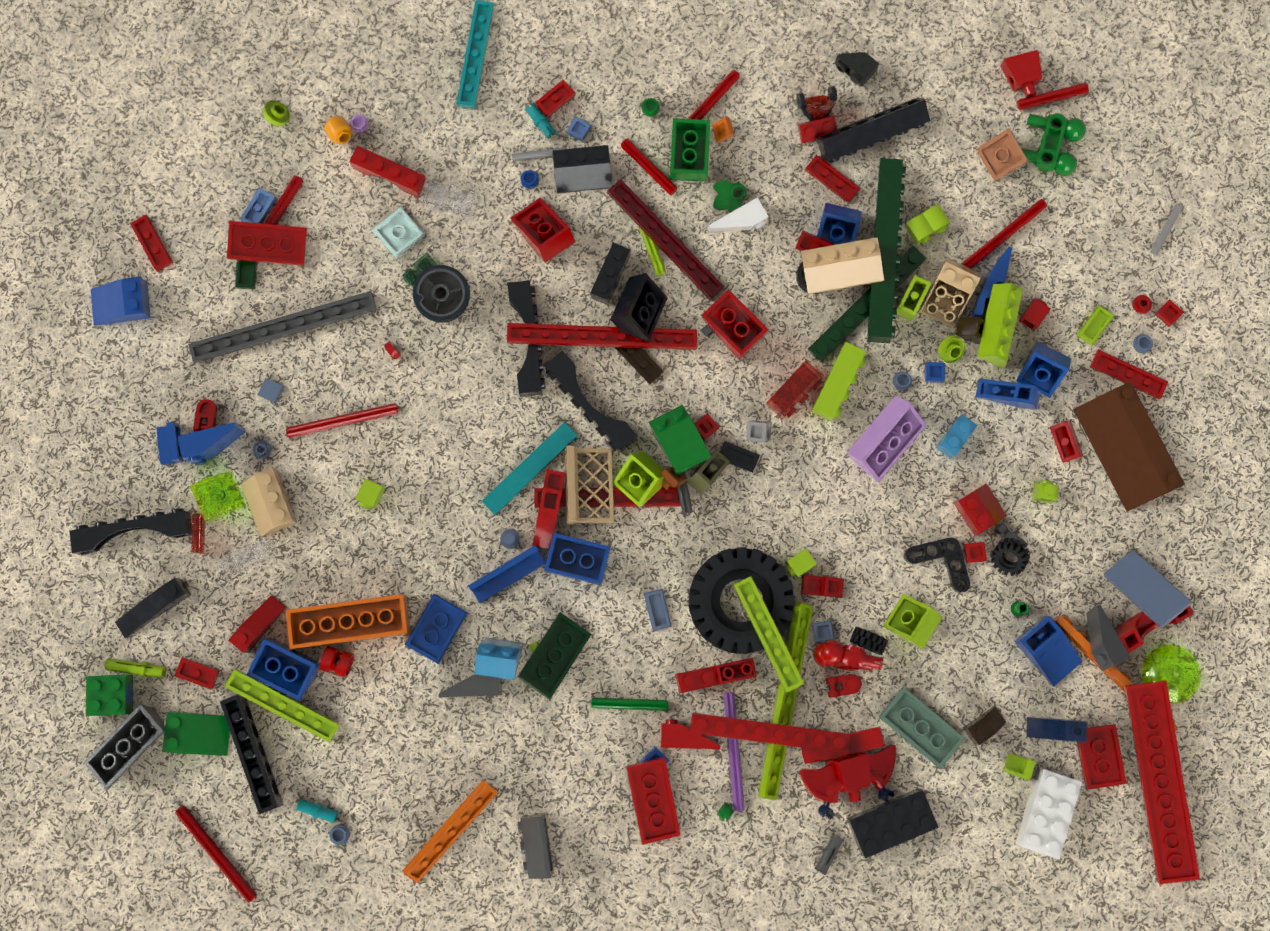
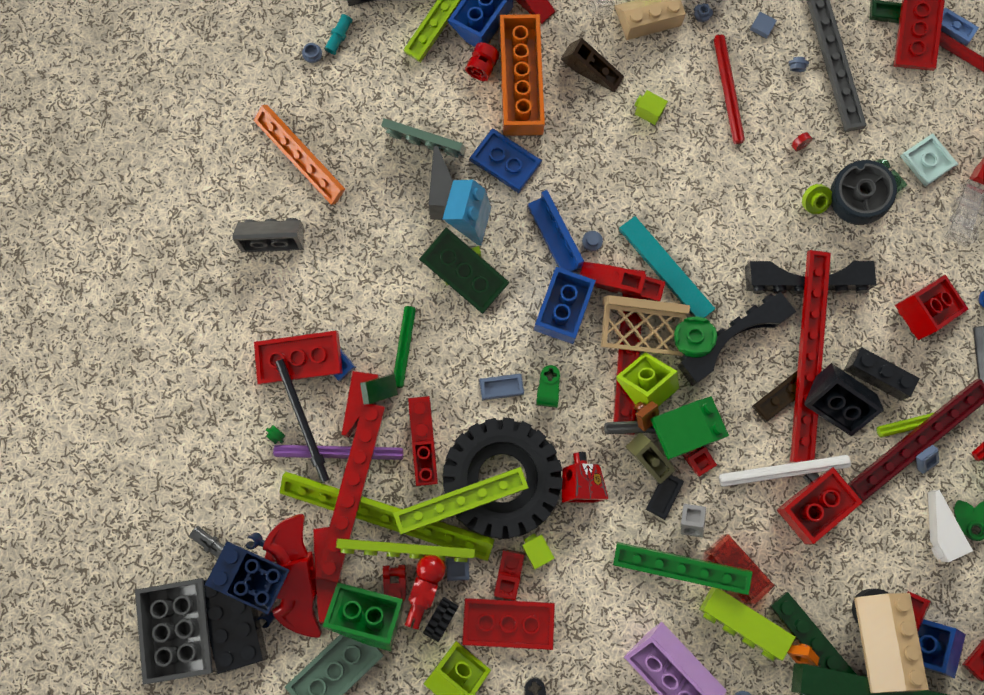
camera: 90 degrees right, 5 degrees down
none -> dark grey slope [135,578,213,685]
none -> dark blue slope [205,541,290,614]
none -> black bar [275,359,330,483]
none -> green slope [323,582,404,651]
none -> lime plate [336,538,475,562]
none -> dark green tile [360,374,398,404]
none -> sand green plate [381,118,466,158]
none -> red plate [462,598,555,650]
none -> green piece [536,365,560,408]
none -> dark brown slope [561,38,624,92]
none -> red torso [562,452,608,503]
none -> green plate [613,542,752,595]
none -> green tile [674,316,717,358]
none -> white axle [719,455,851,487]
none -> orange plate [787,644,820,666]
none -> sand blue plate [788,57,809,72]
none -> lime plate [802,184,832,215]
none -> sand blue tile [916,445,939,474]

